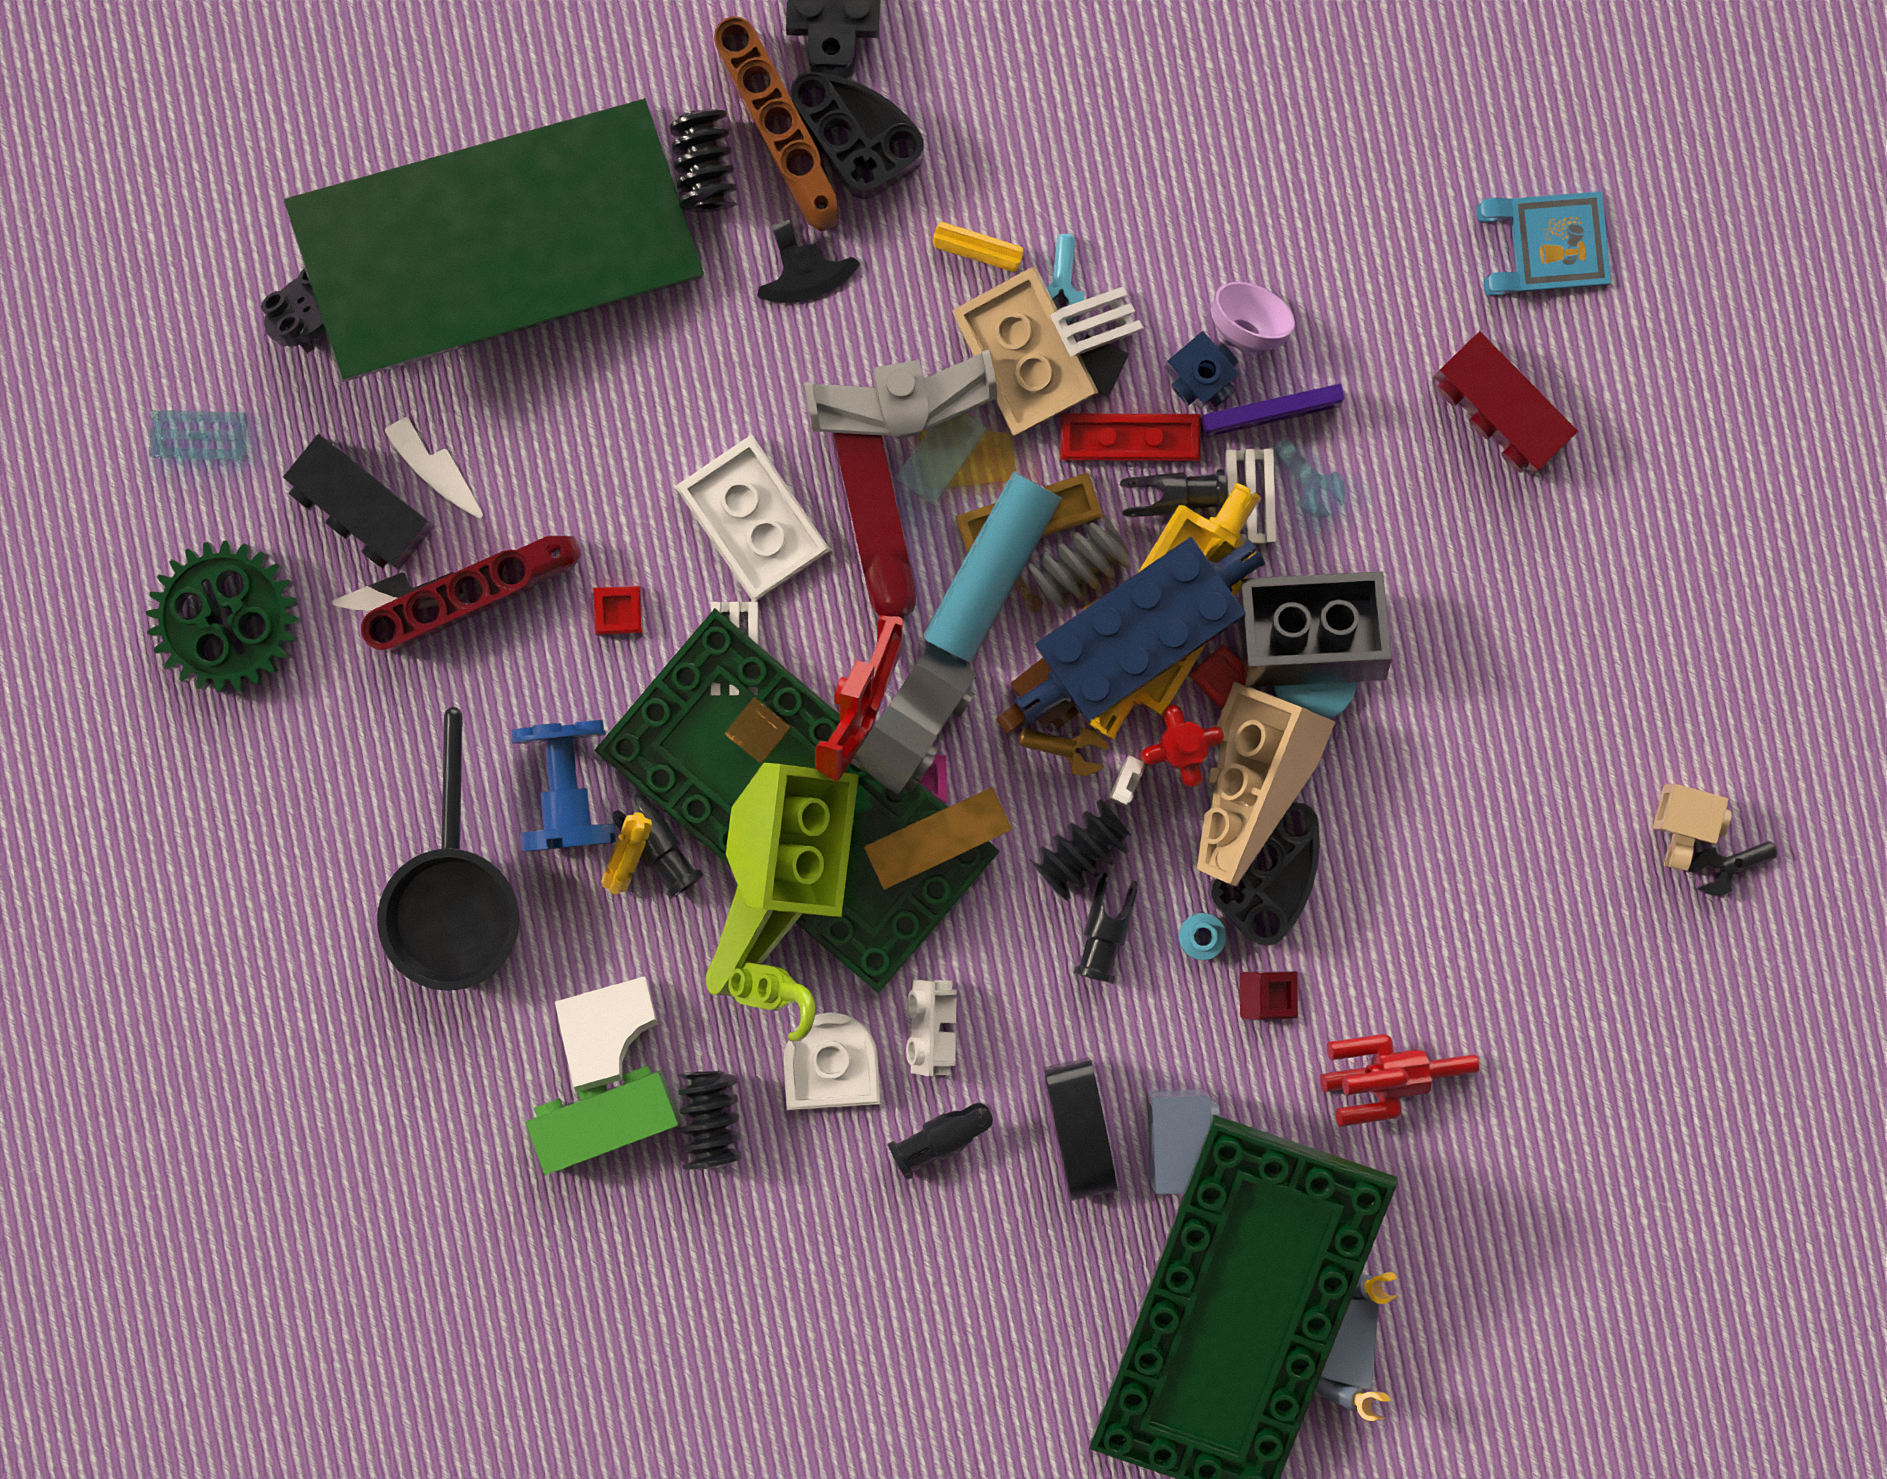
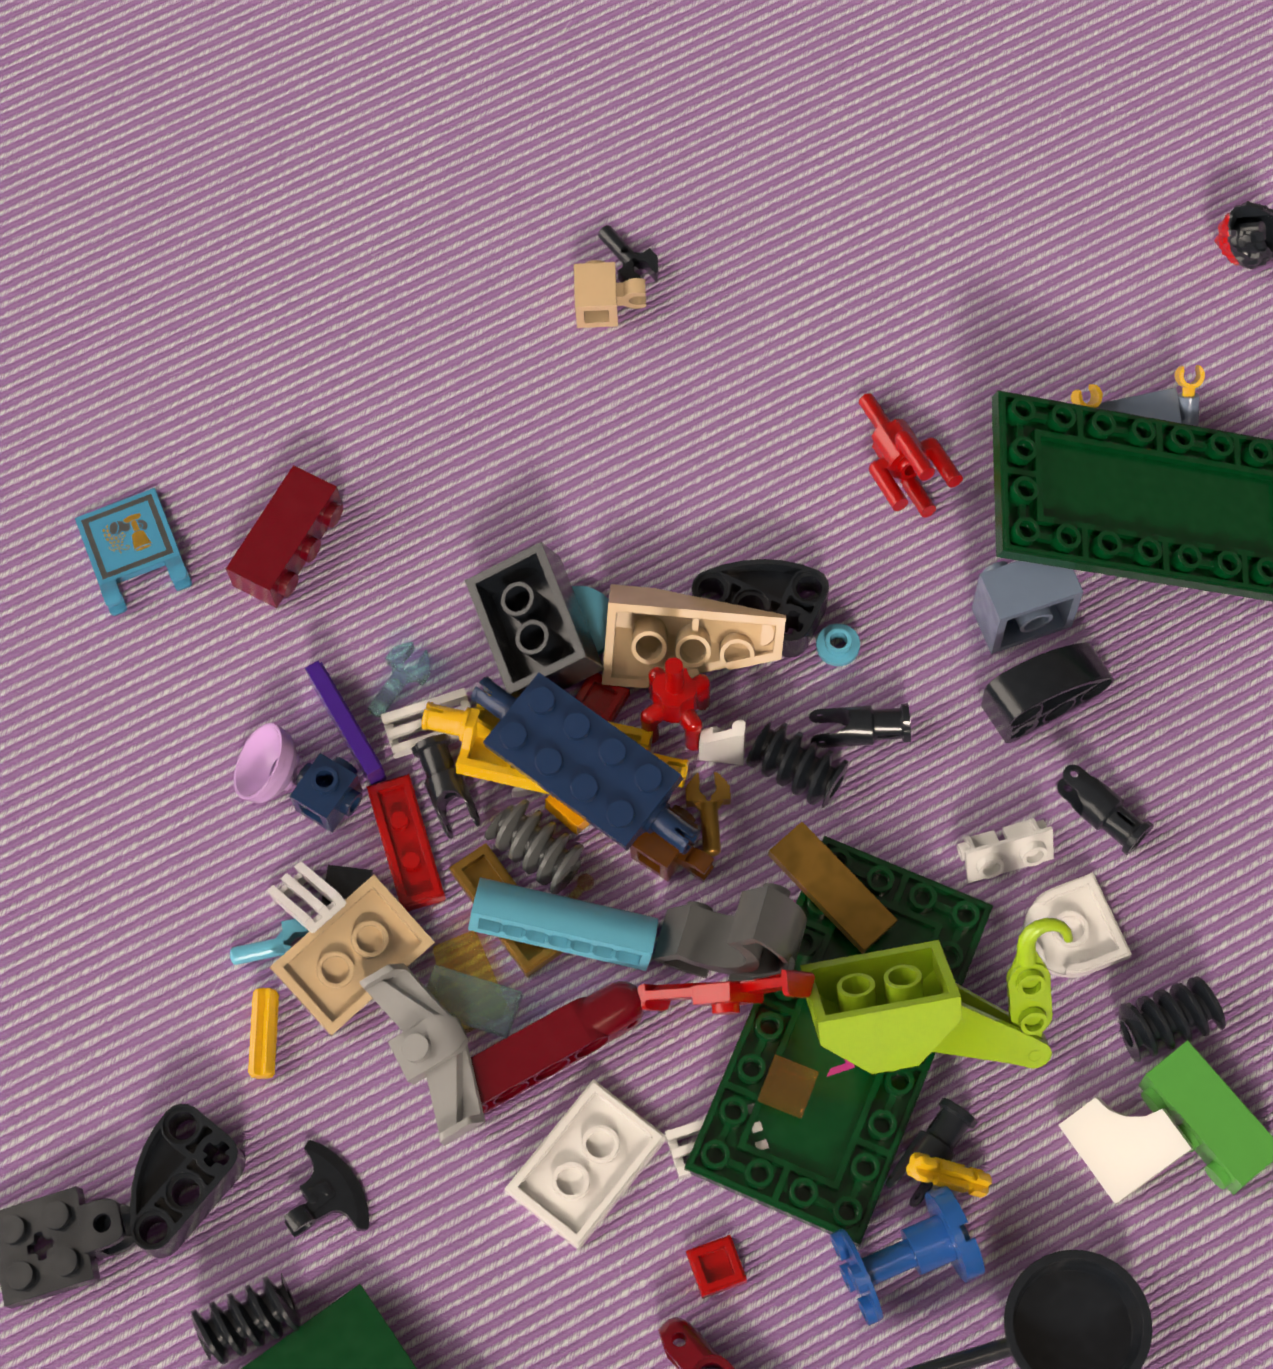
camera: 105 degrees left, 20 degrees down
dark orange piece [714,16,839,231] -> none
dark red slope [1239,971,1298,1020] -> none

